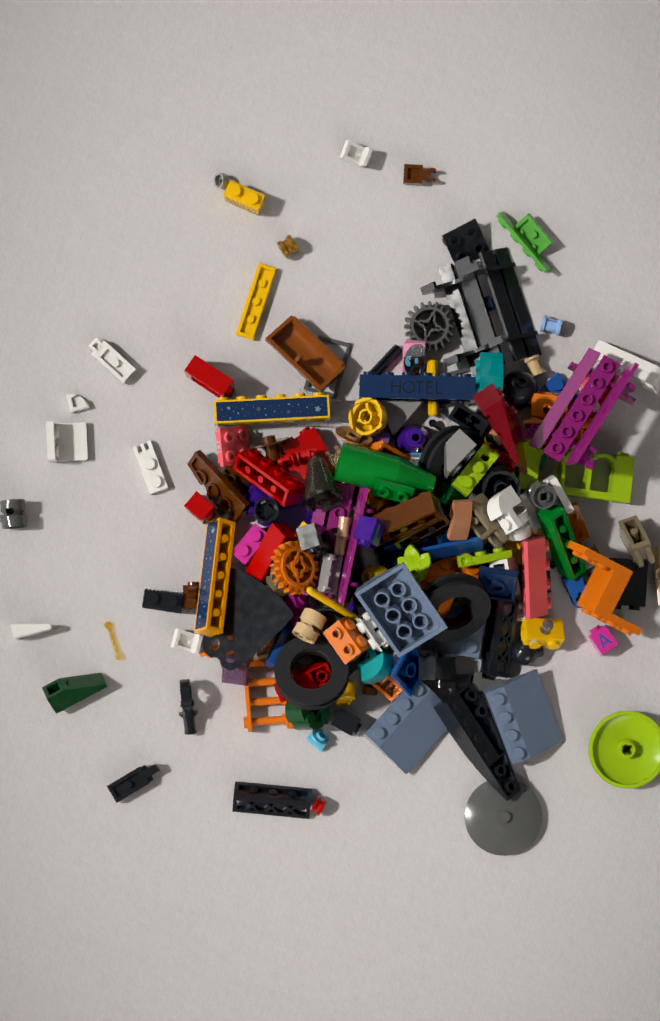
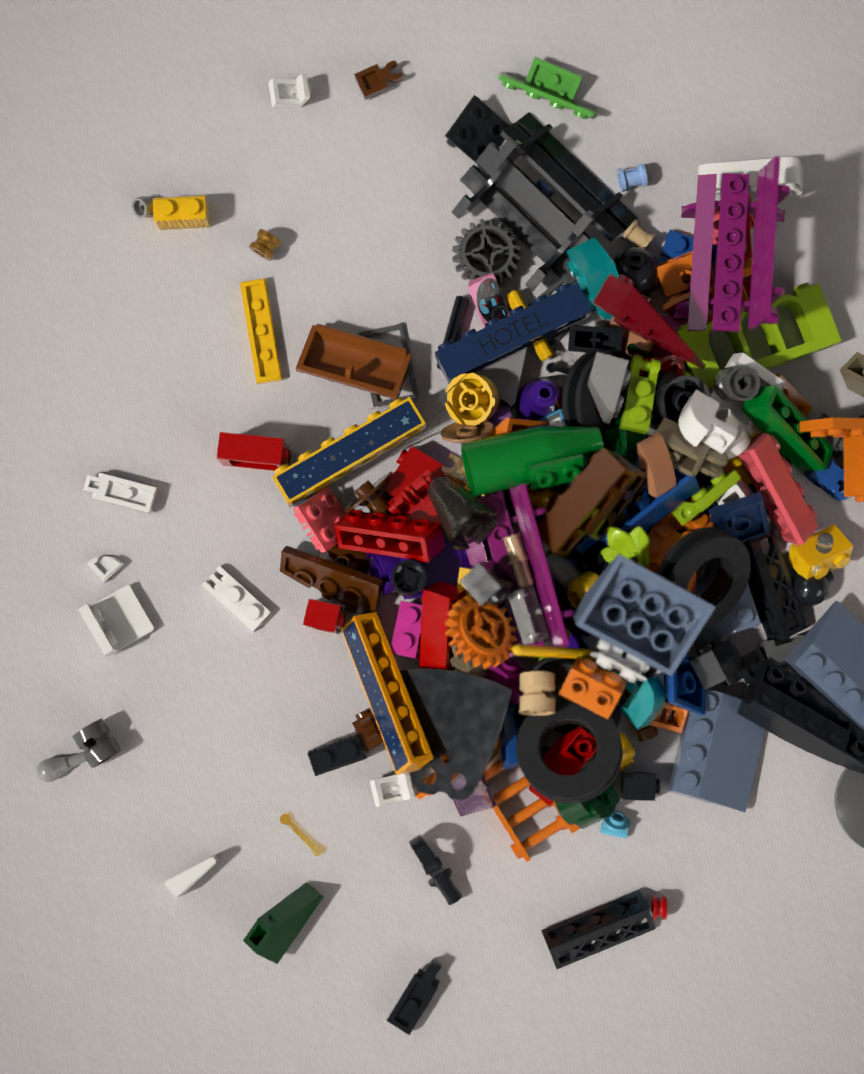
camera: 25 degrees left, 0 degrees up
dark purple brick [353,515,385,548] -> none

